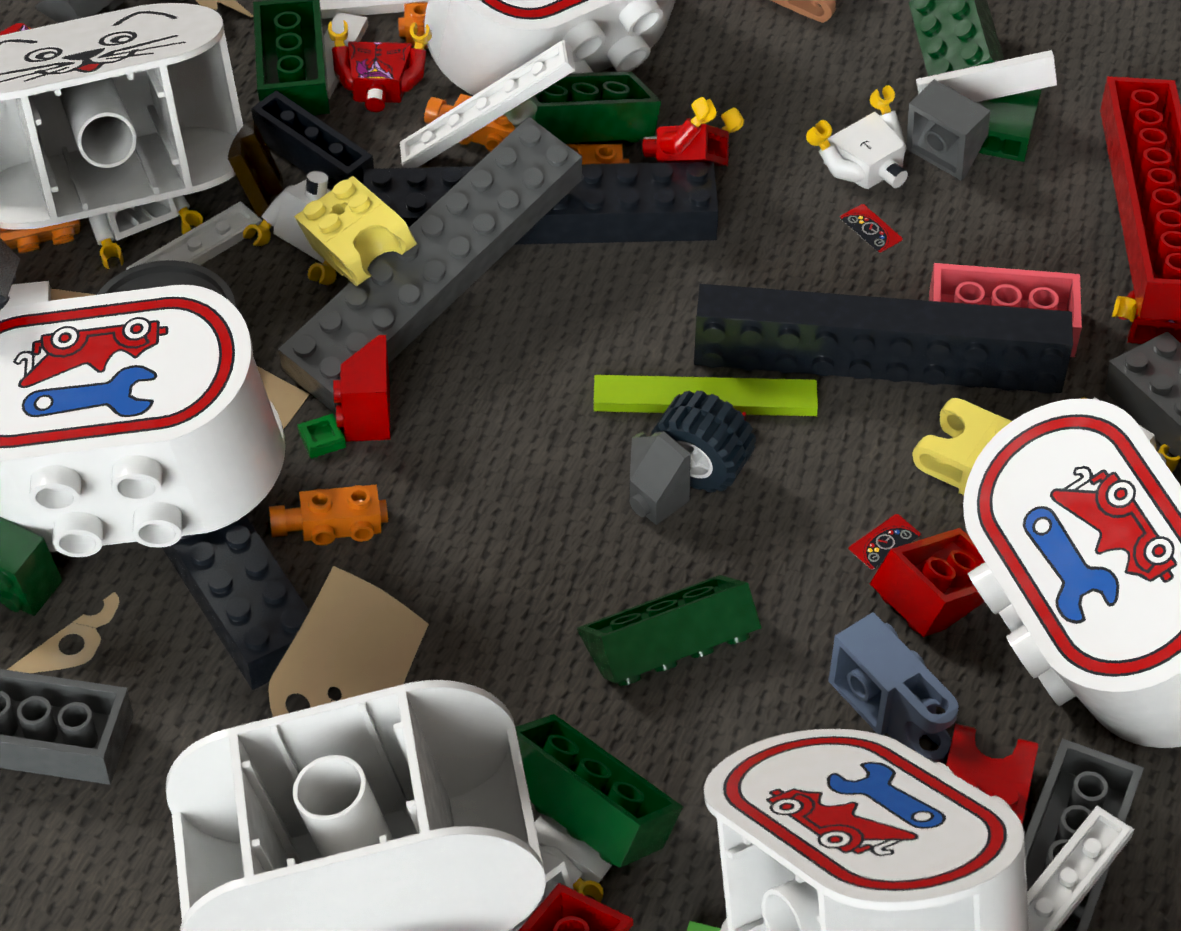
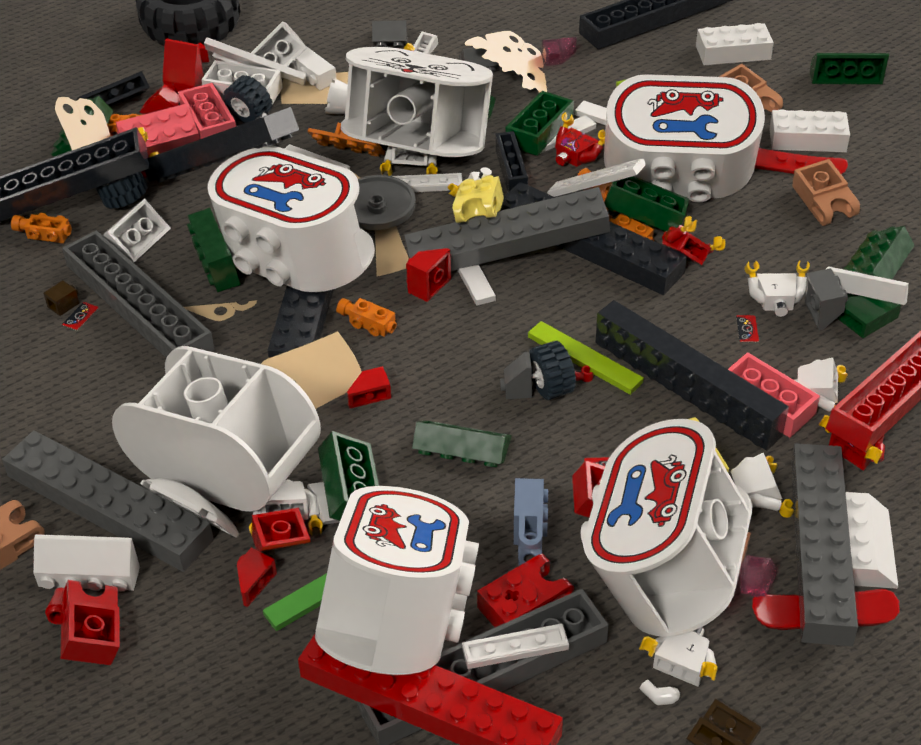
camera: 40 degrees right, 5 degrees down
dark brown slope [228,119,283,217] -> none
green tile [297,413,346,459] -> none
none -> red slope [347,366,391,409]
none -> white tile [457,264,496,306]
none -> white torso [794,358,847,412]

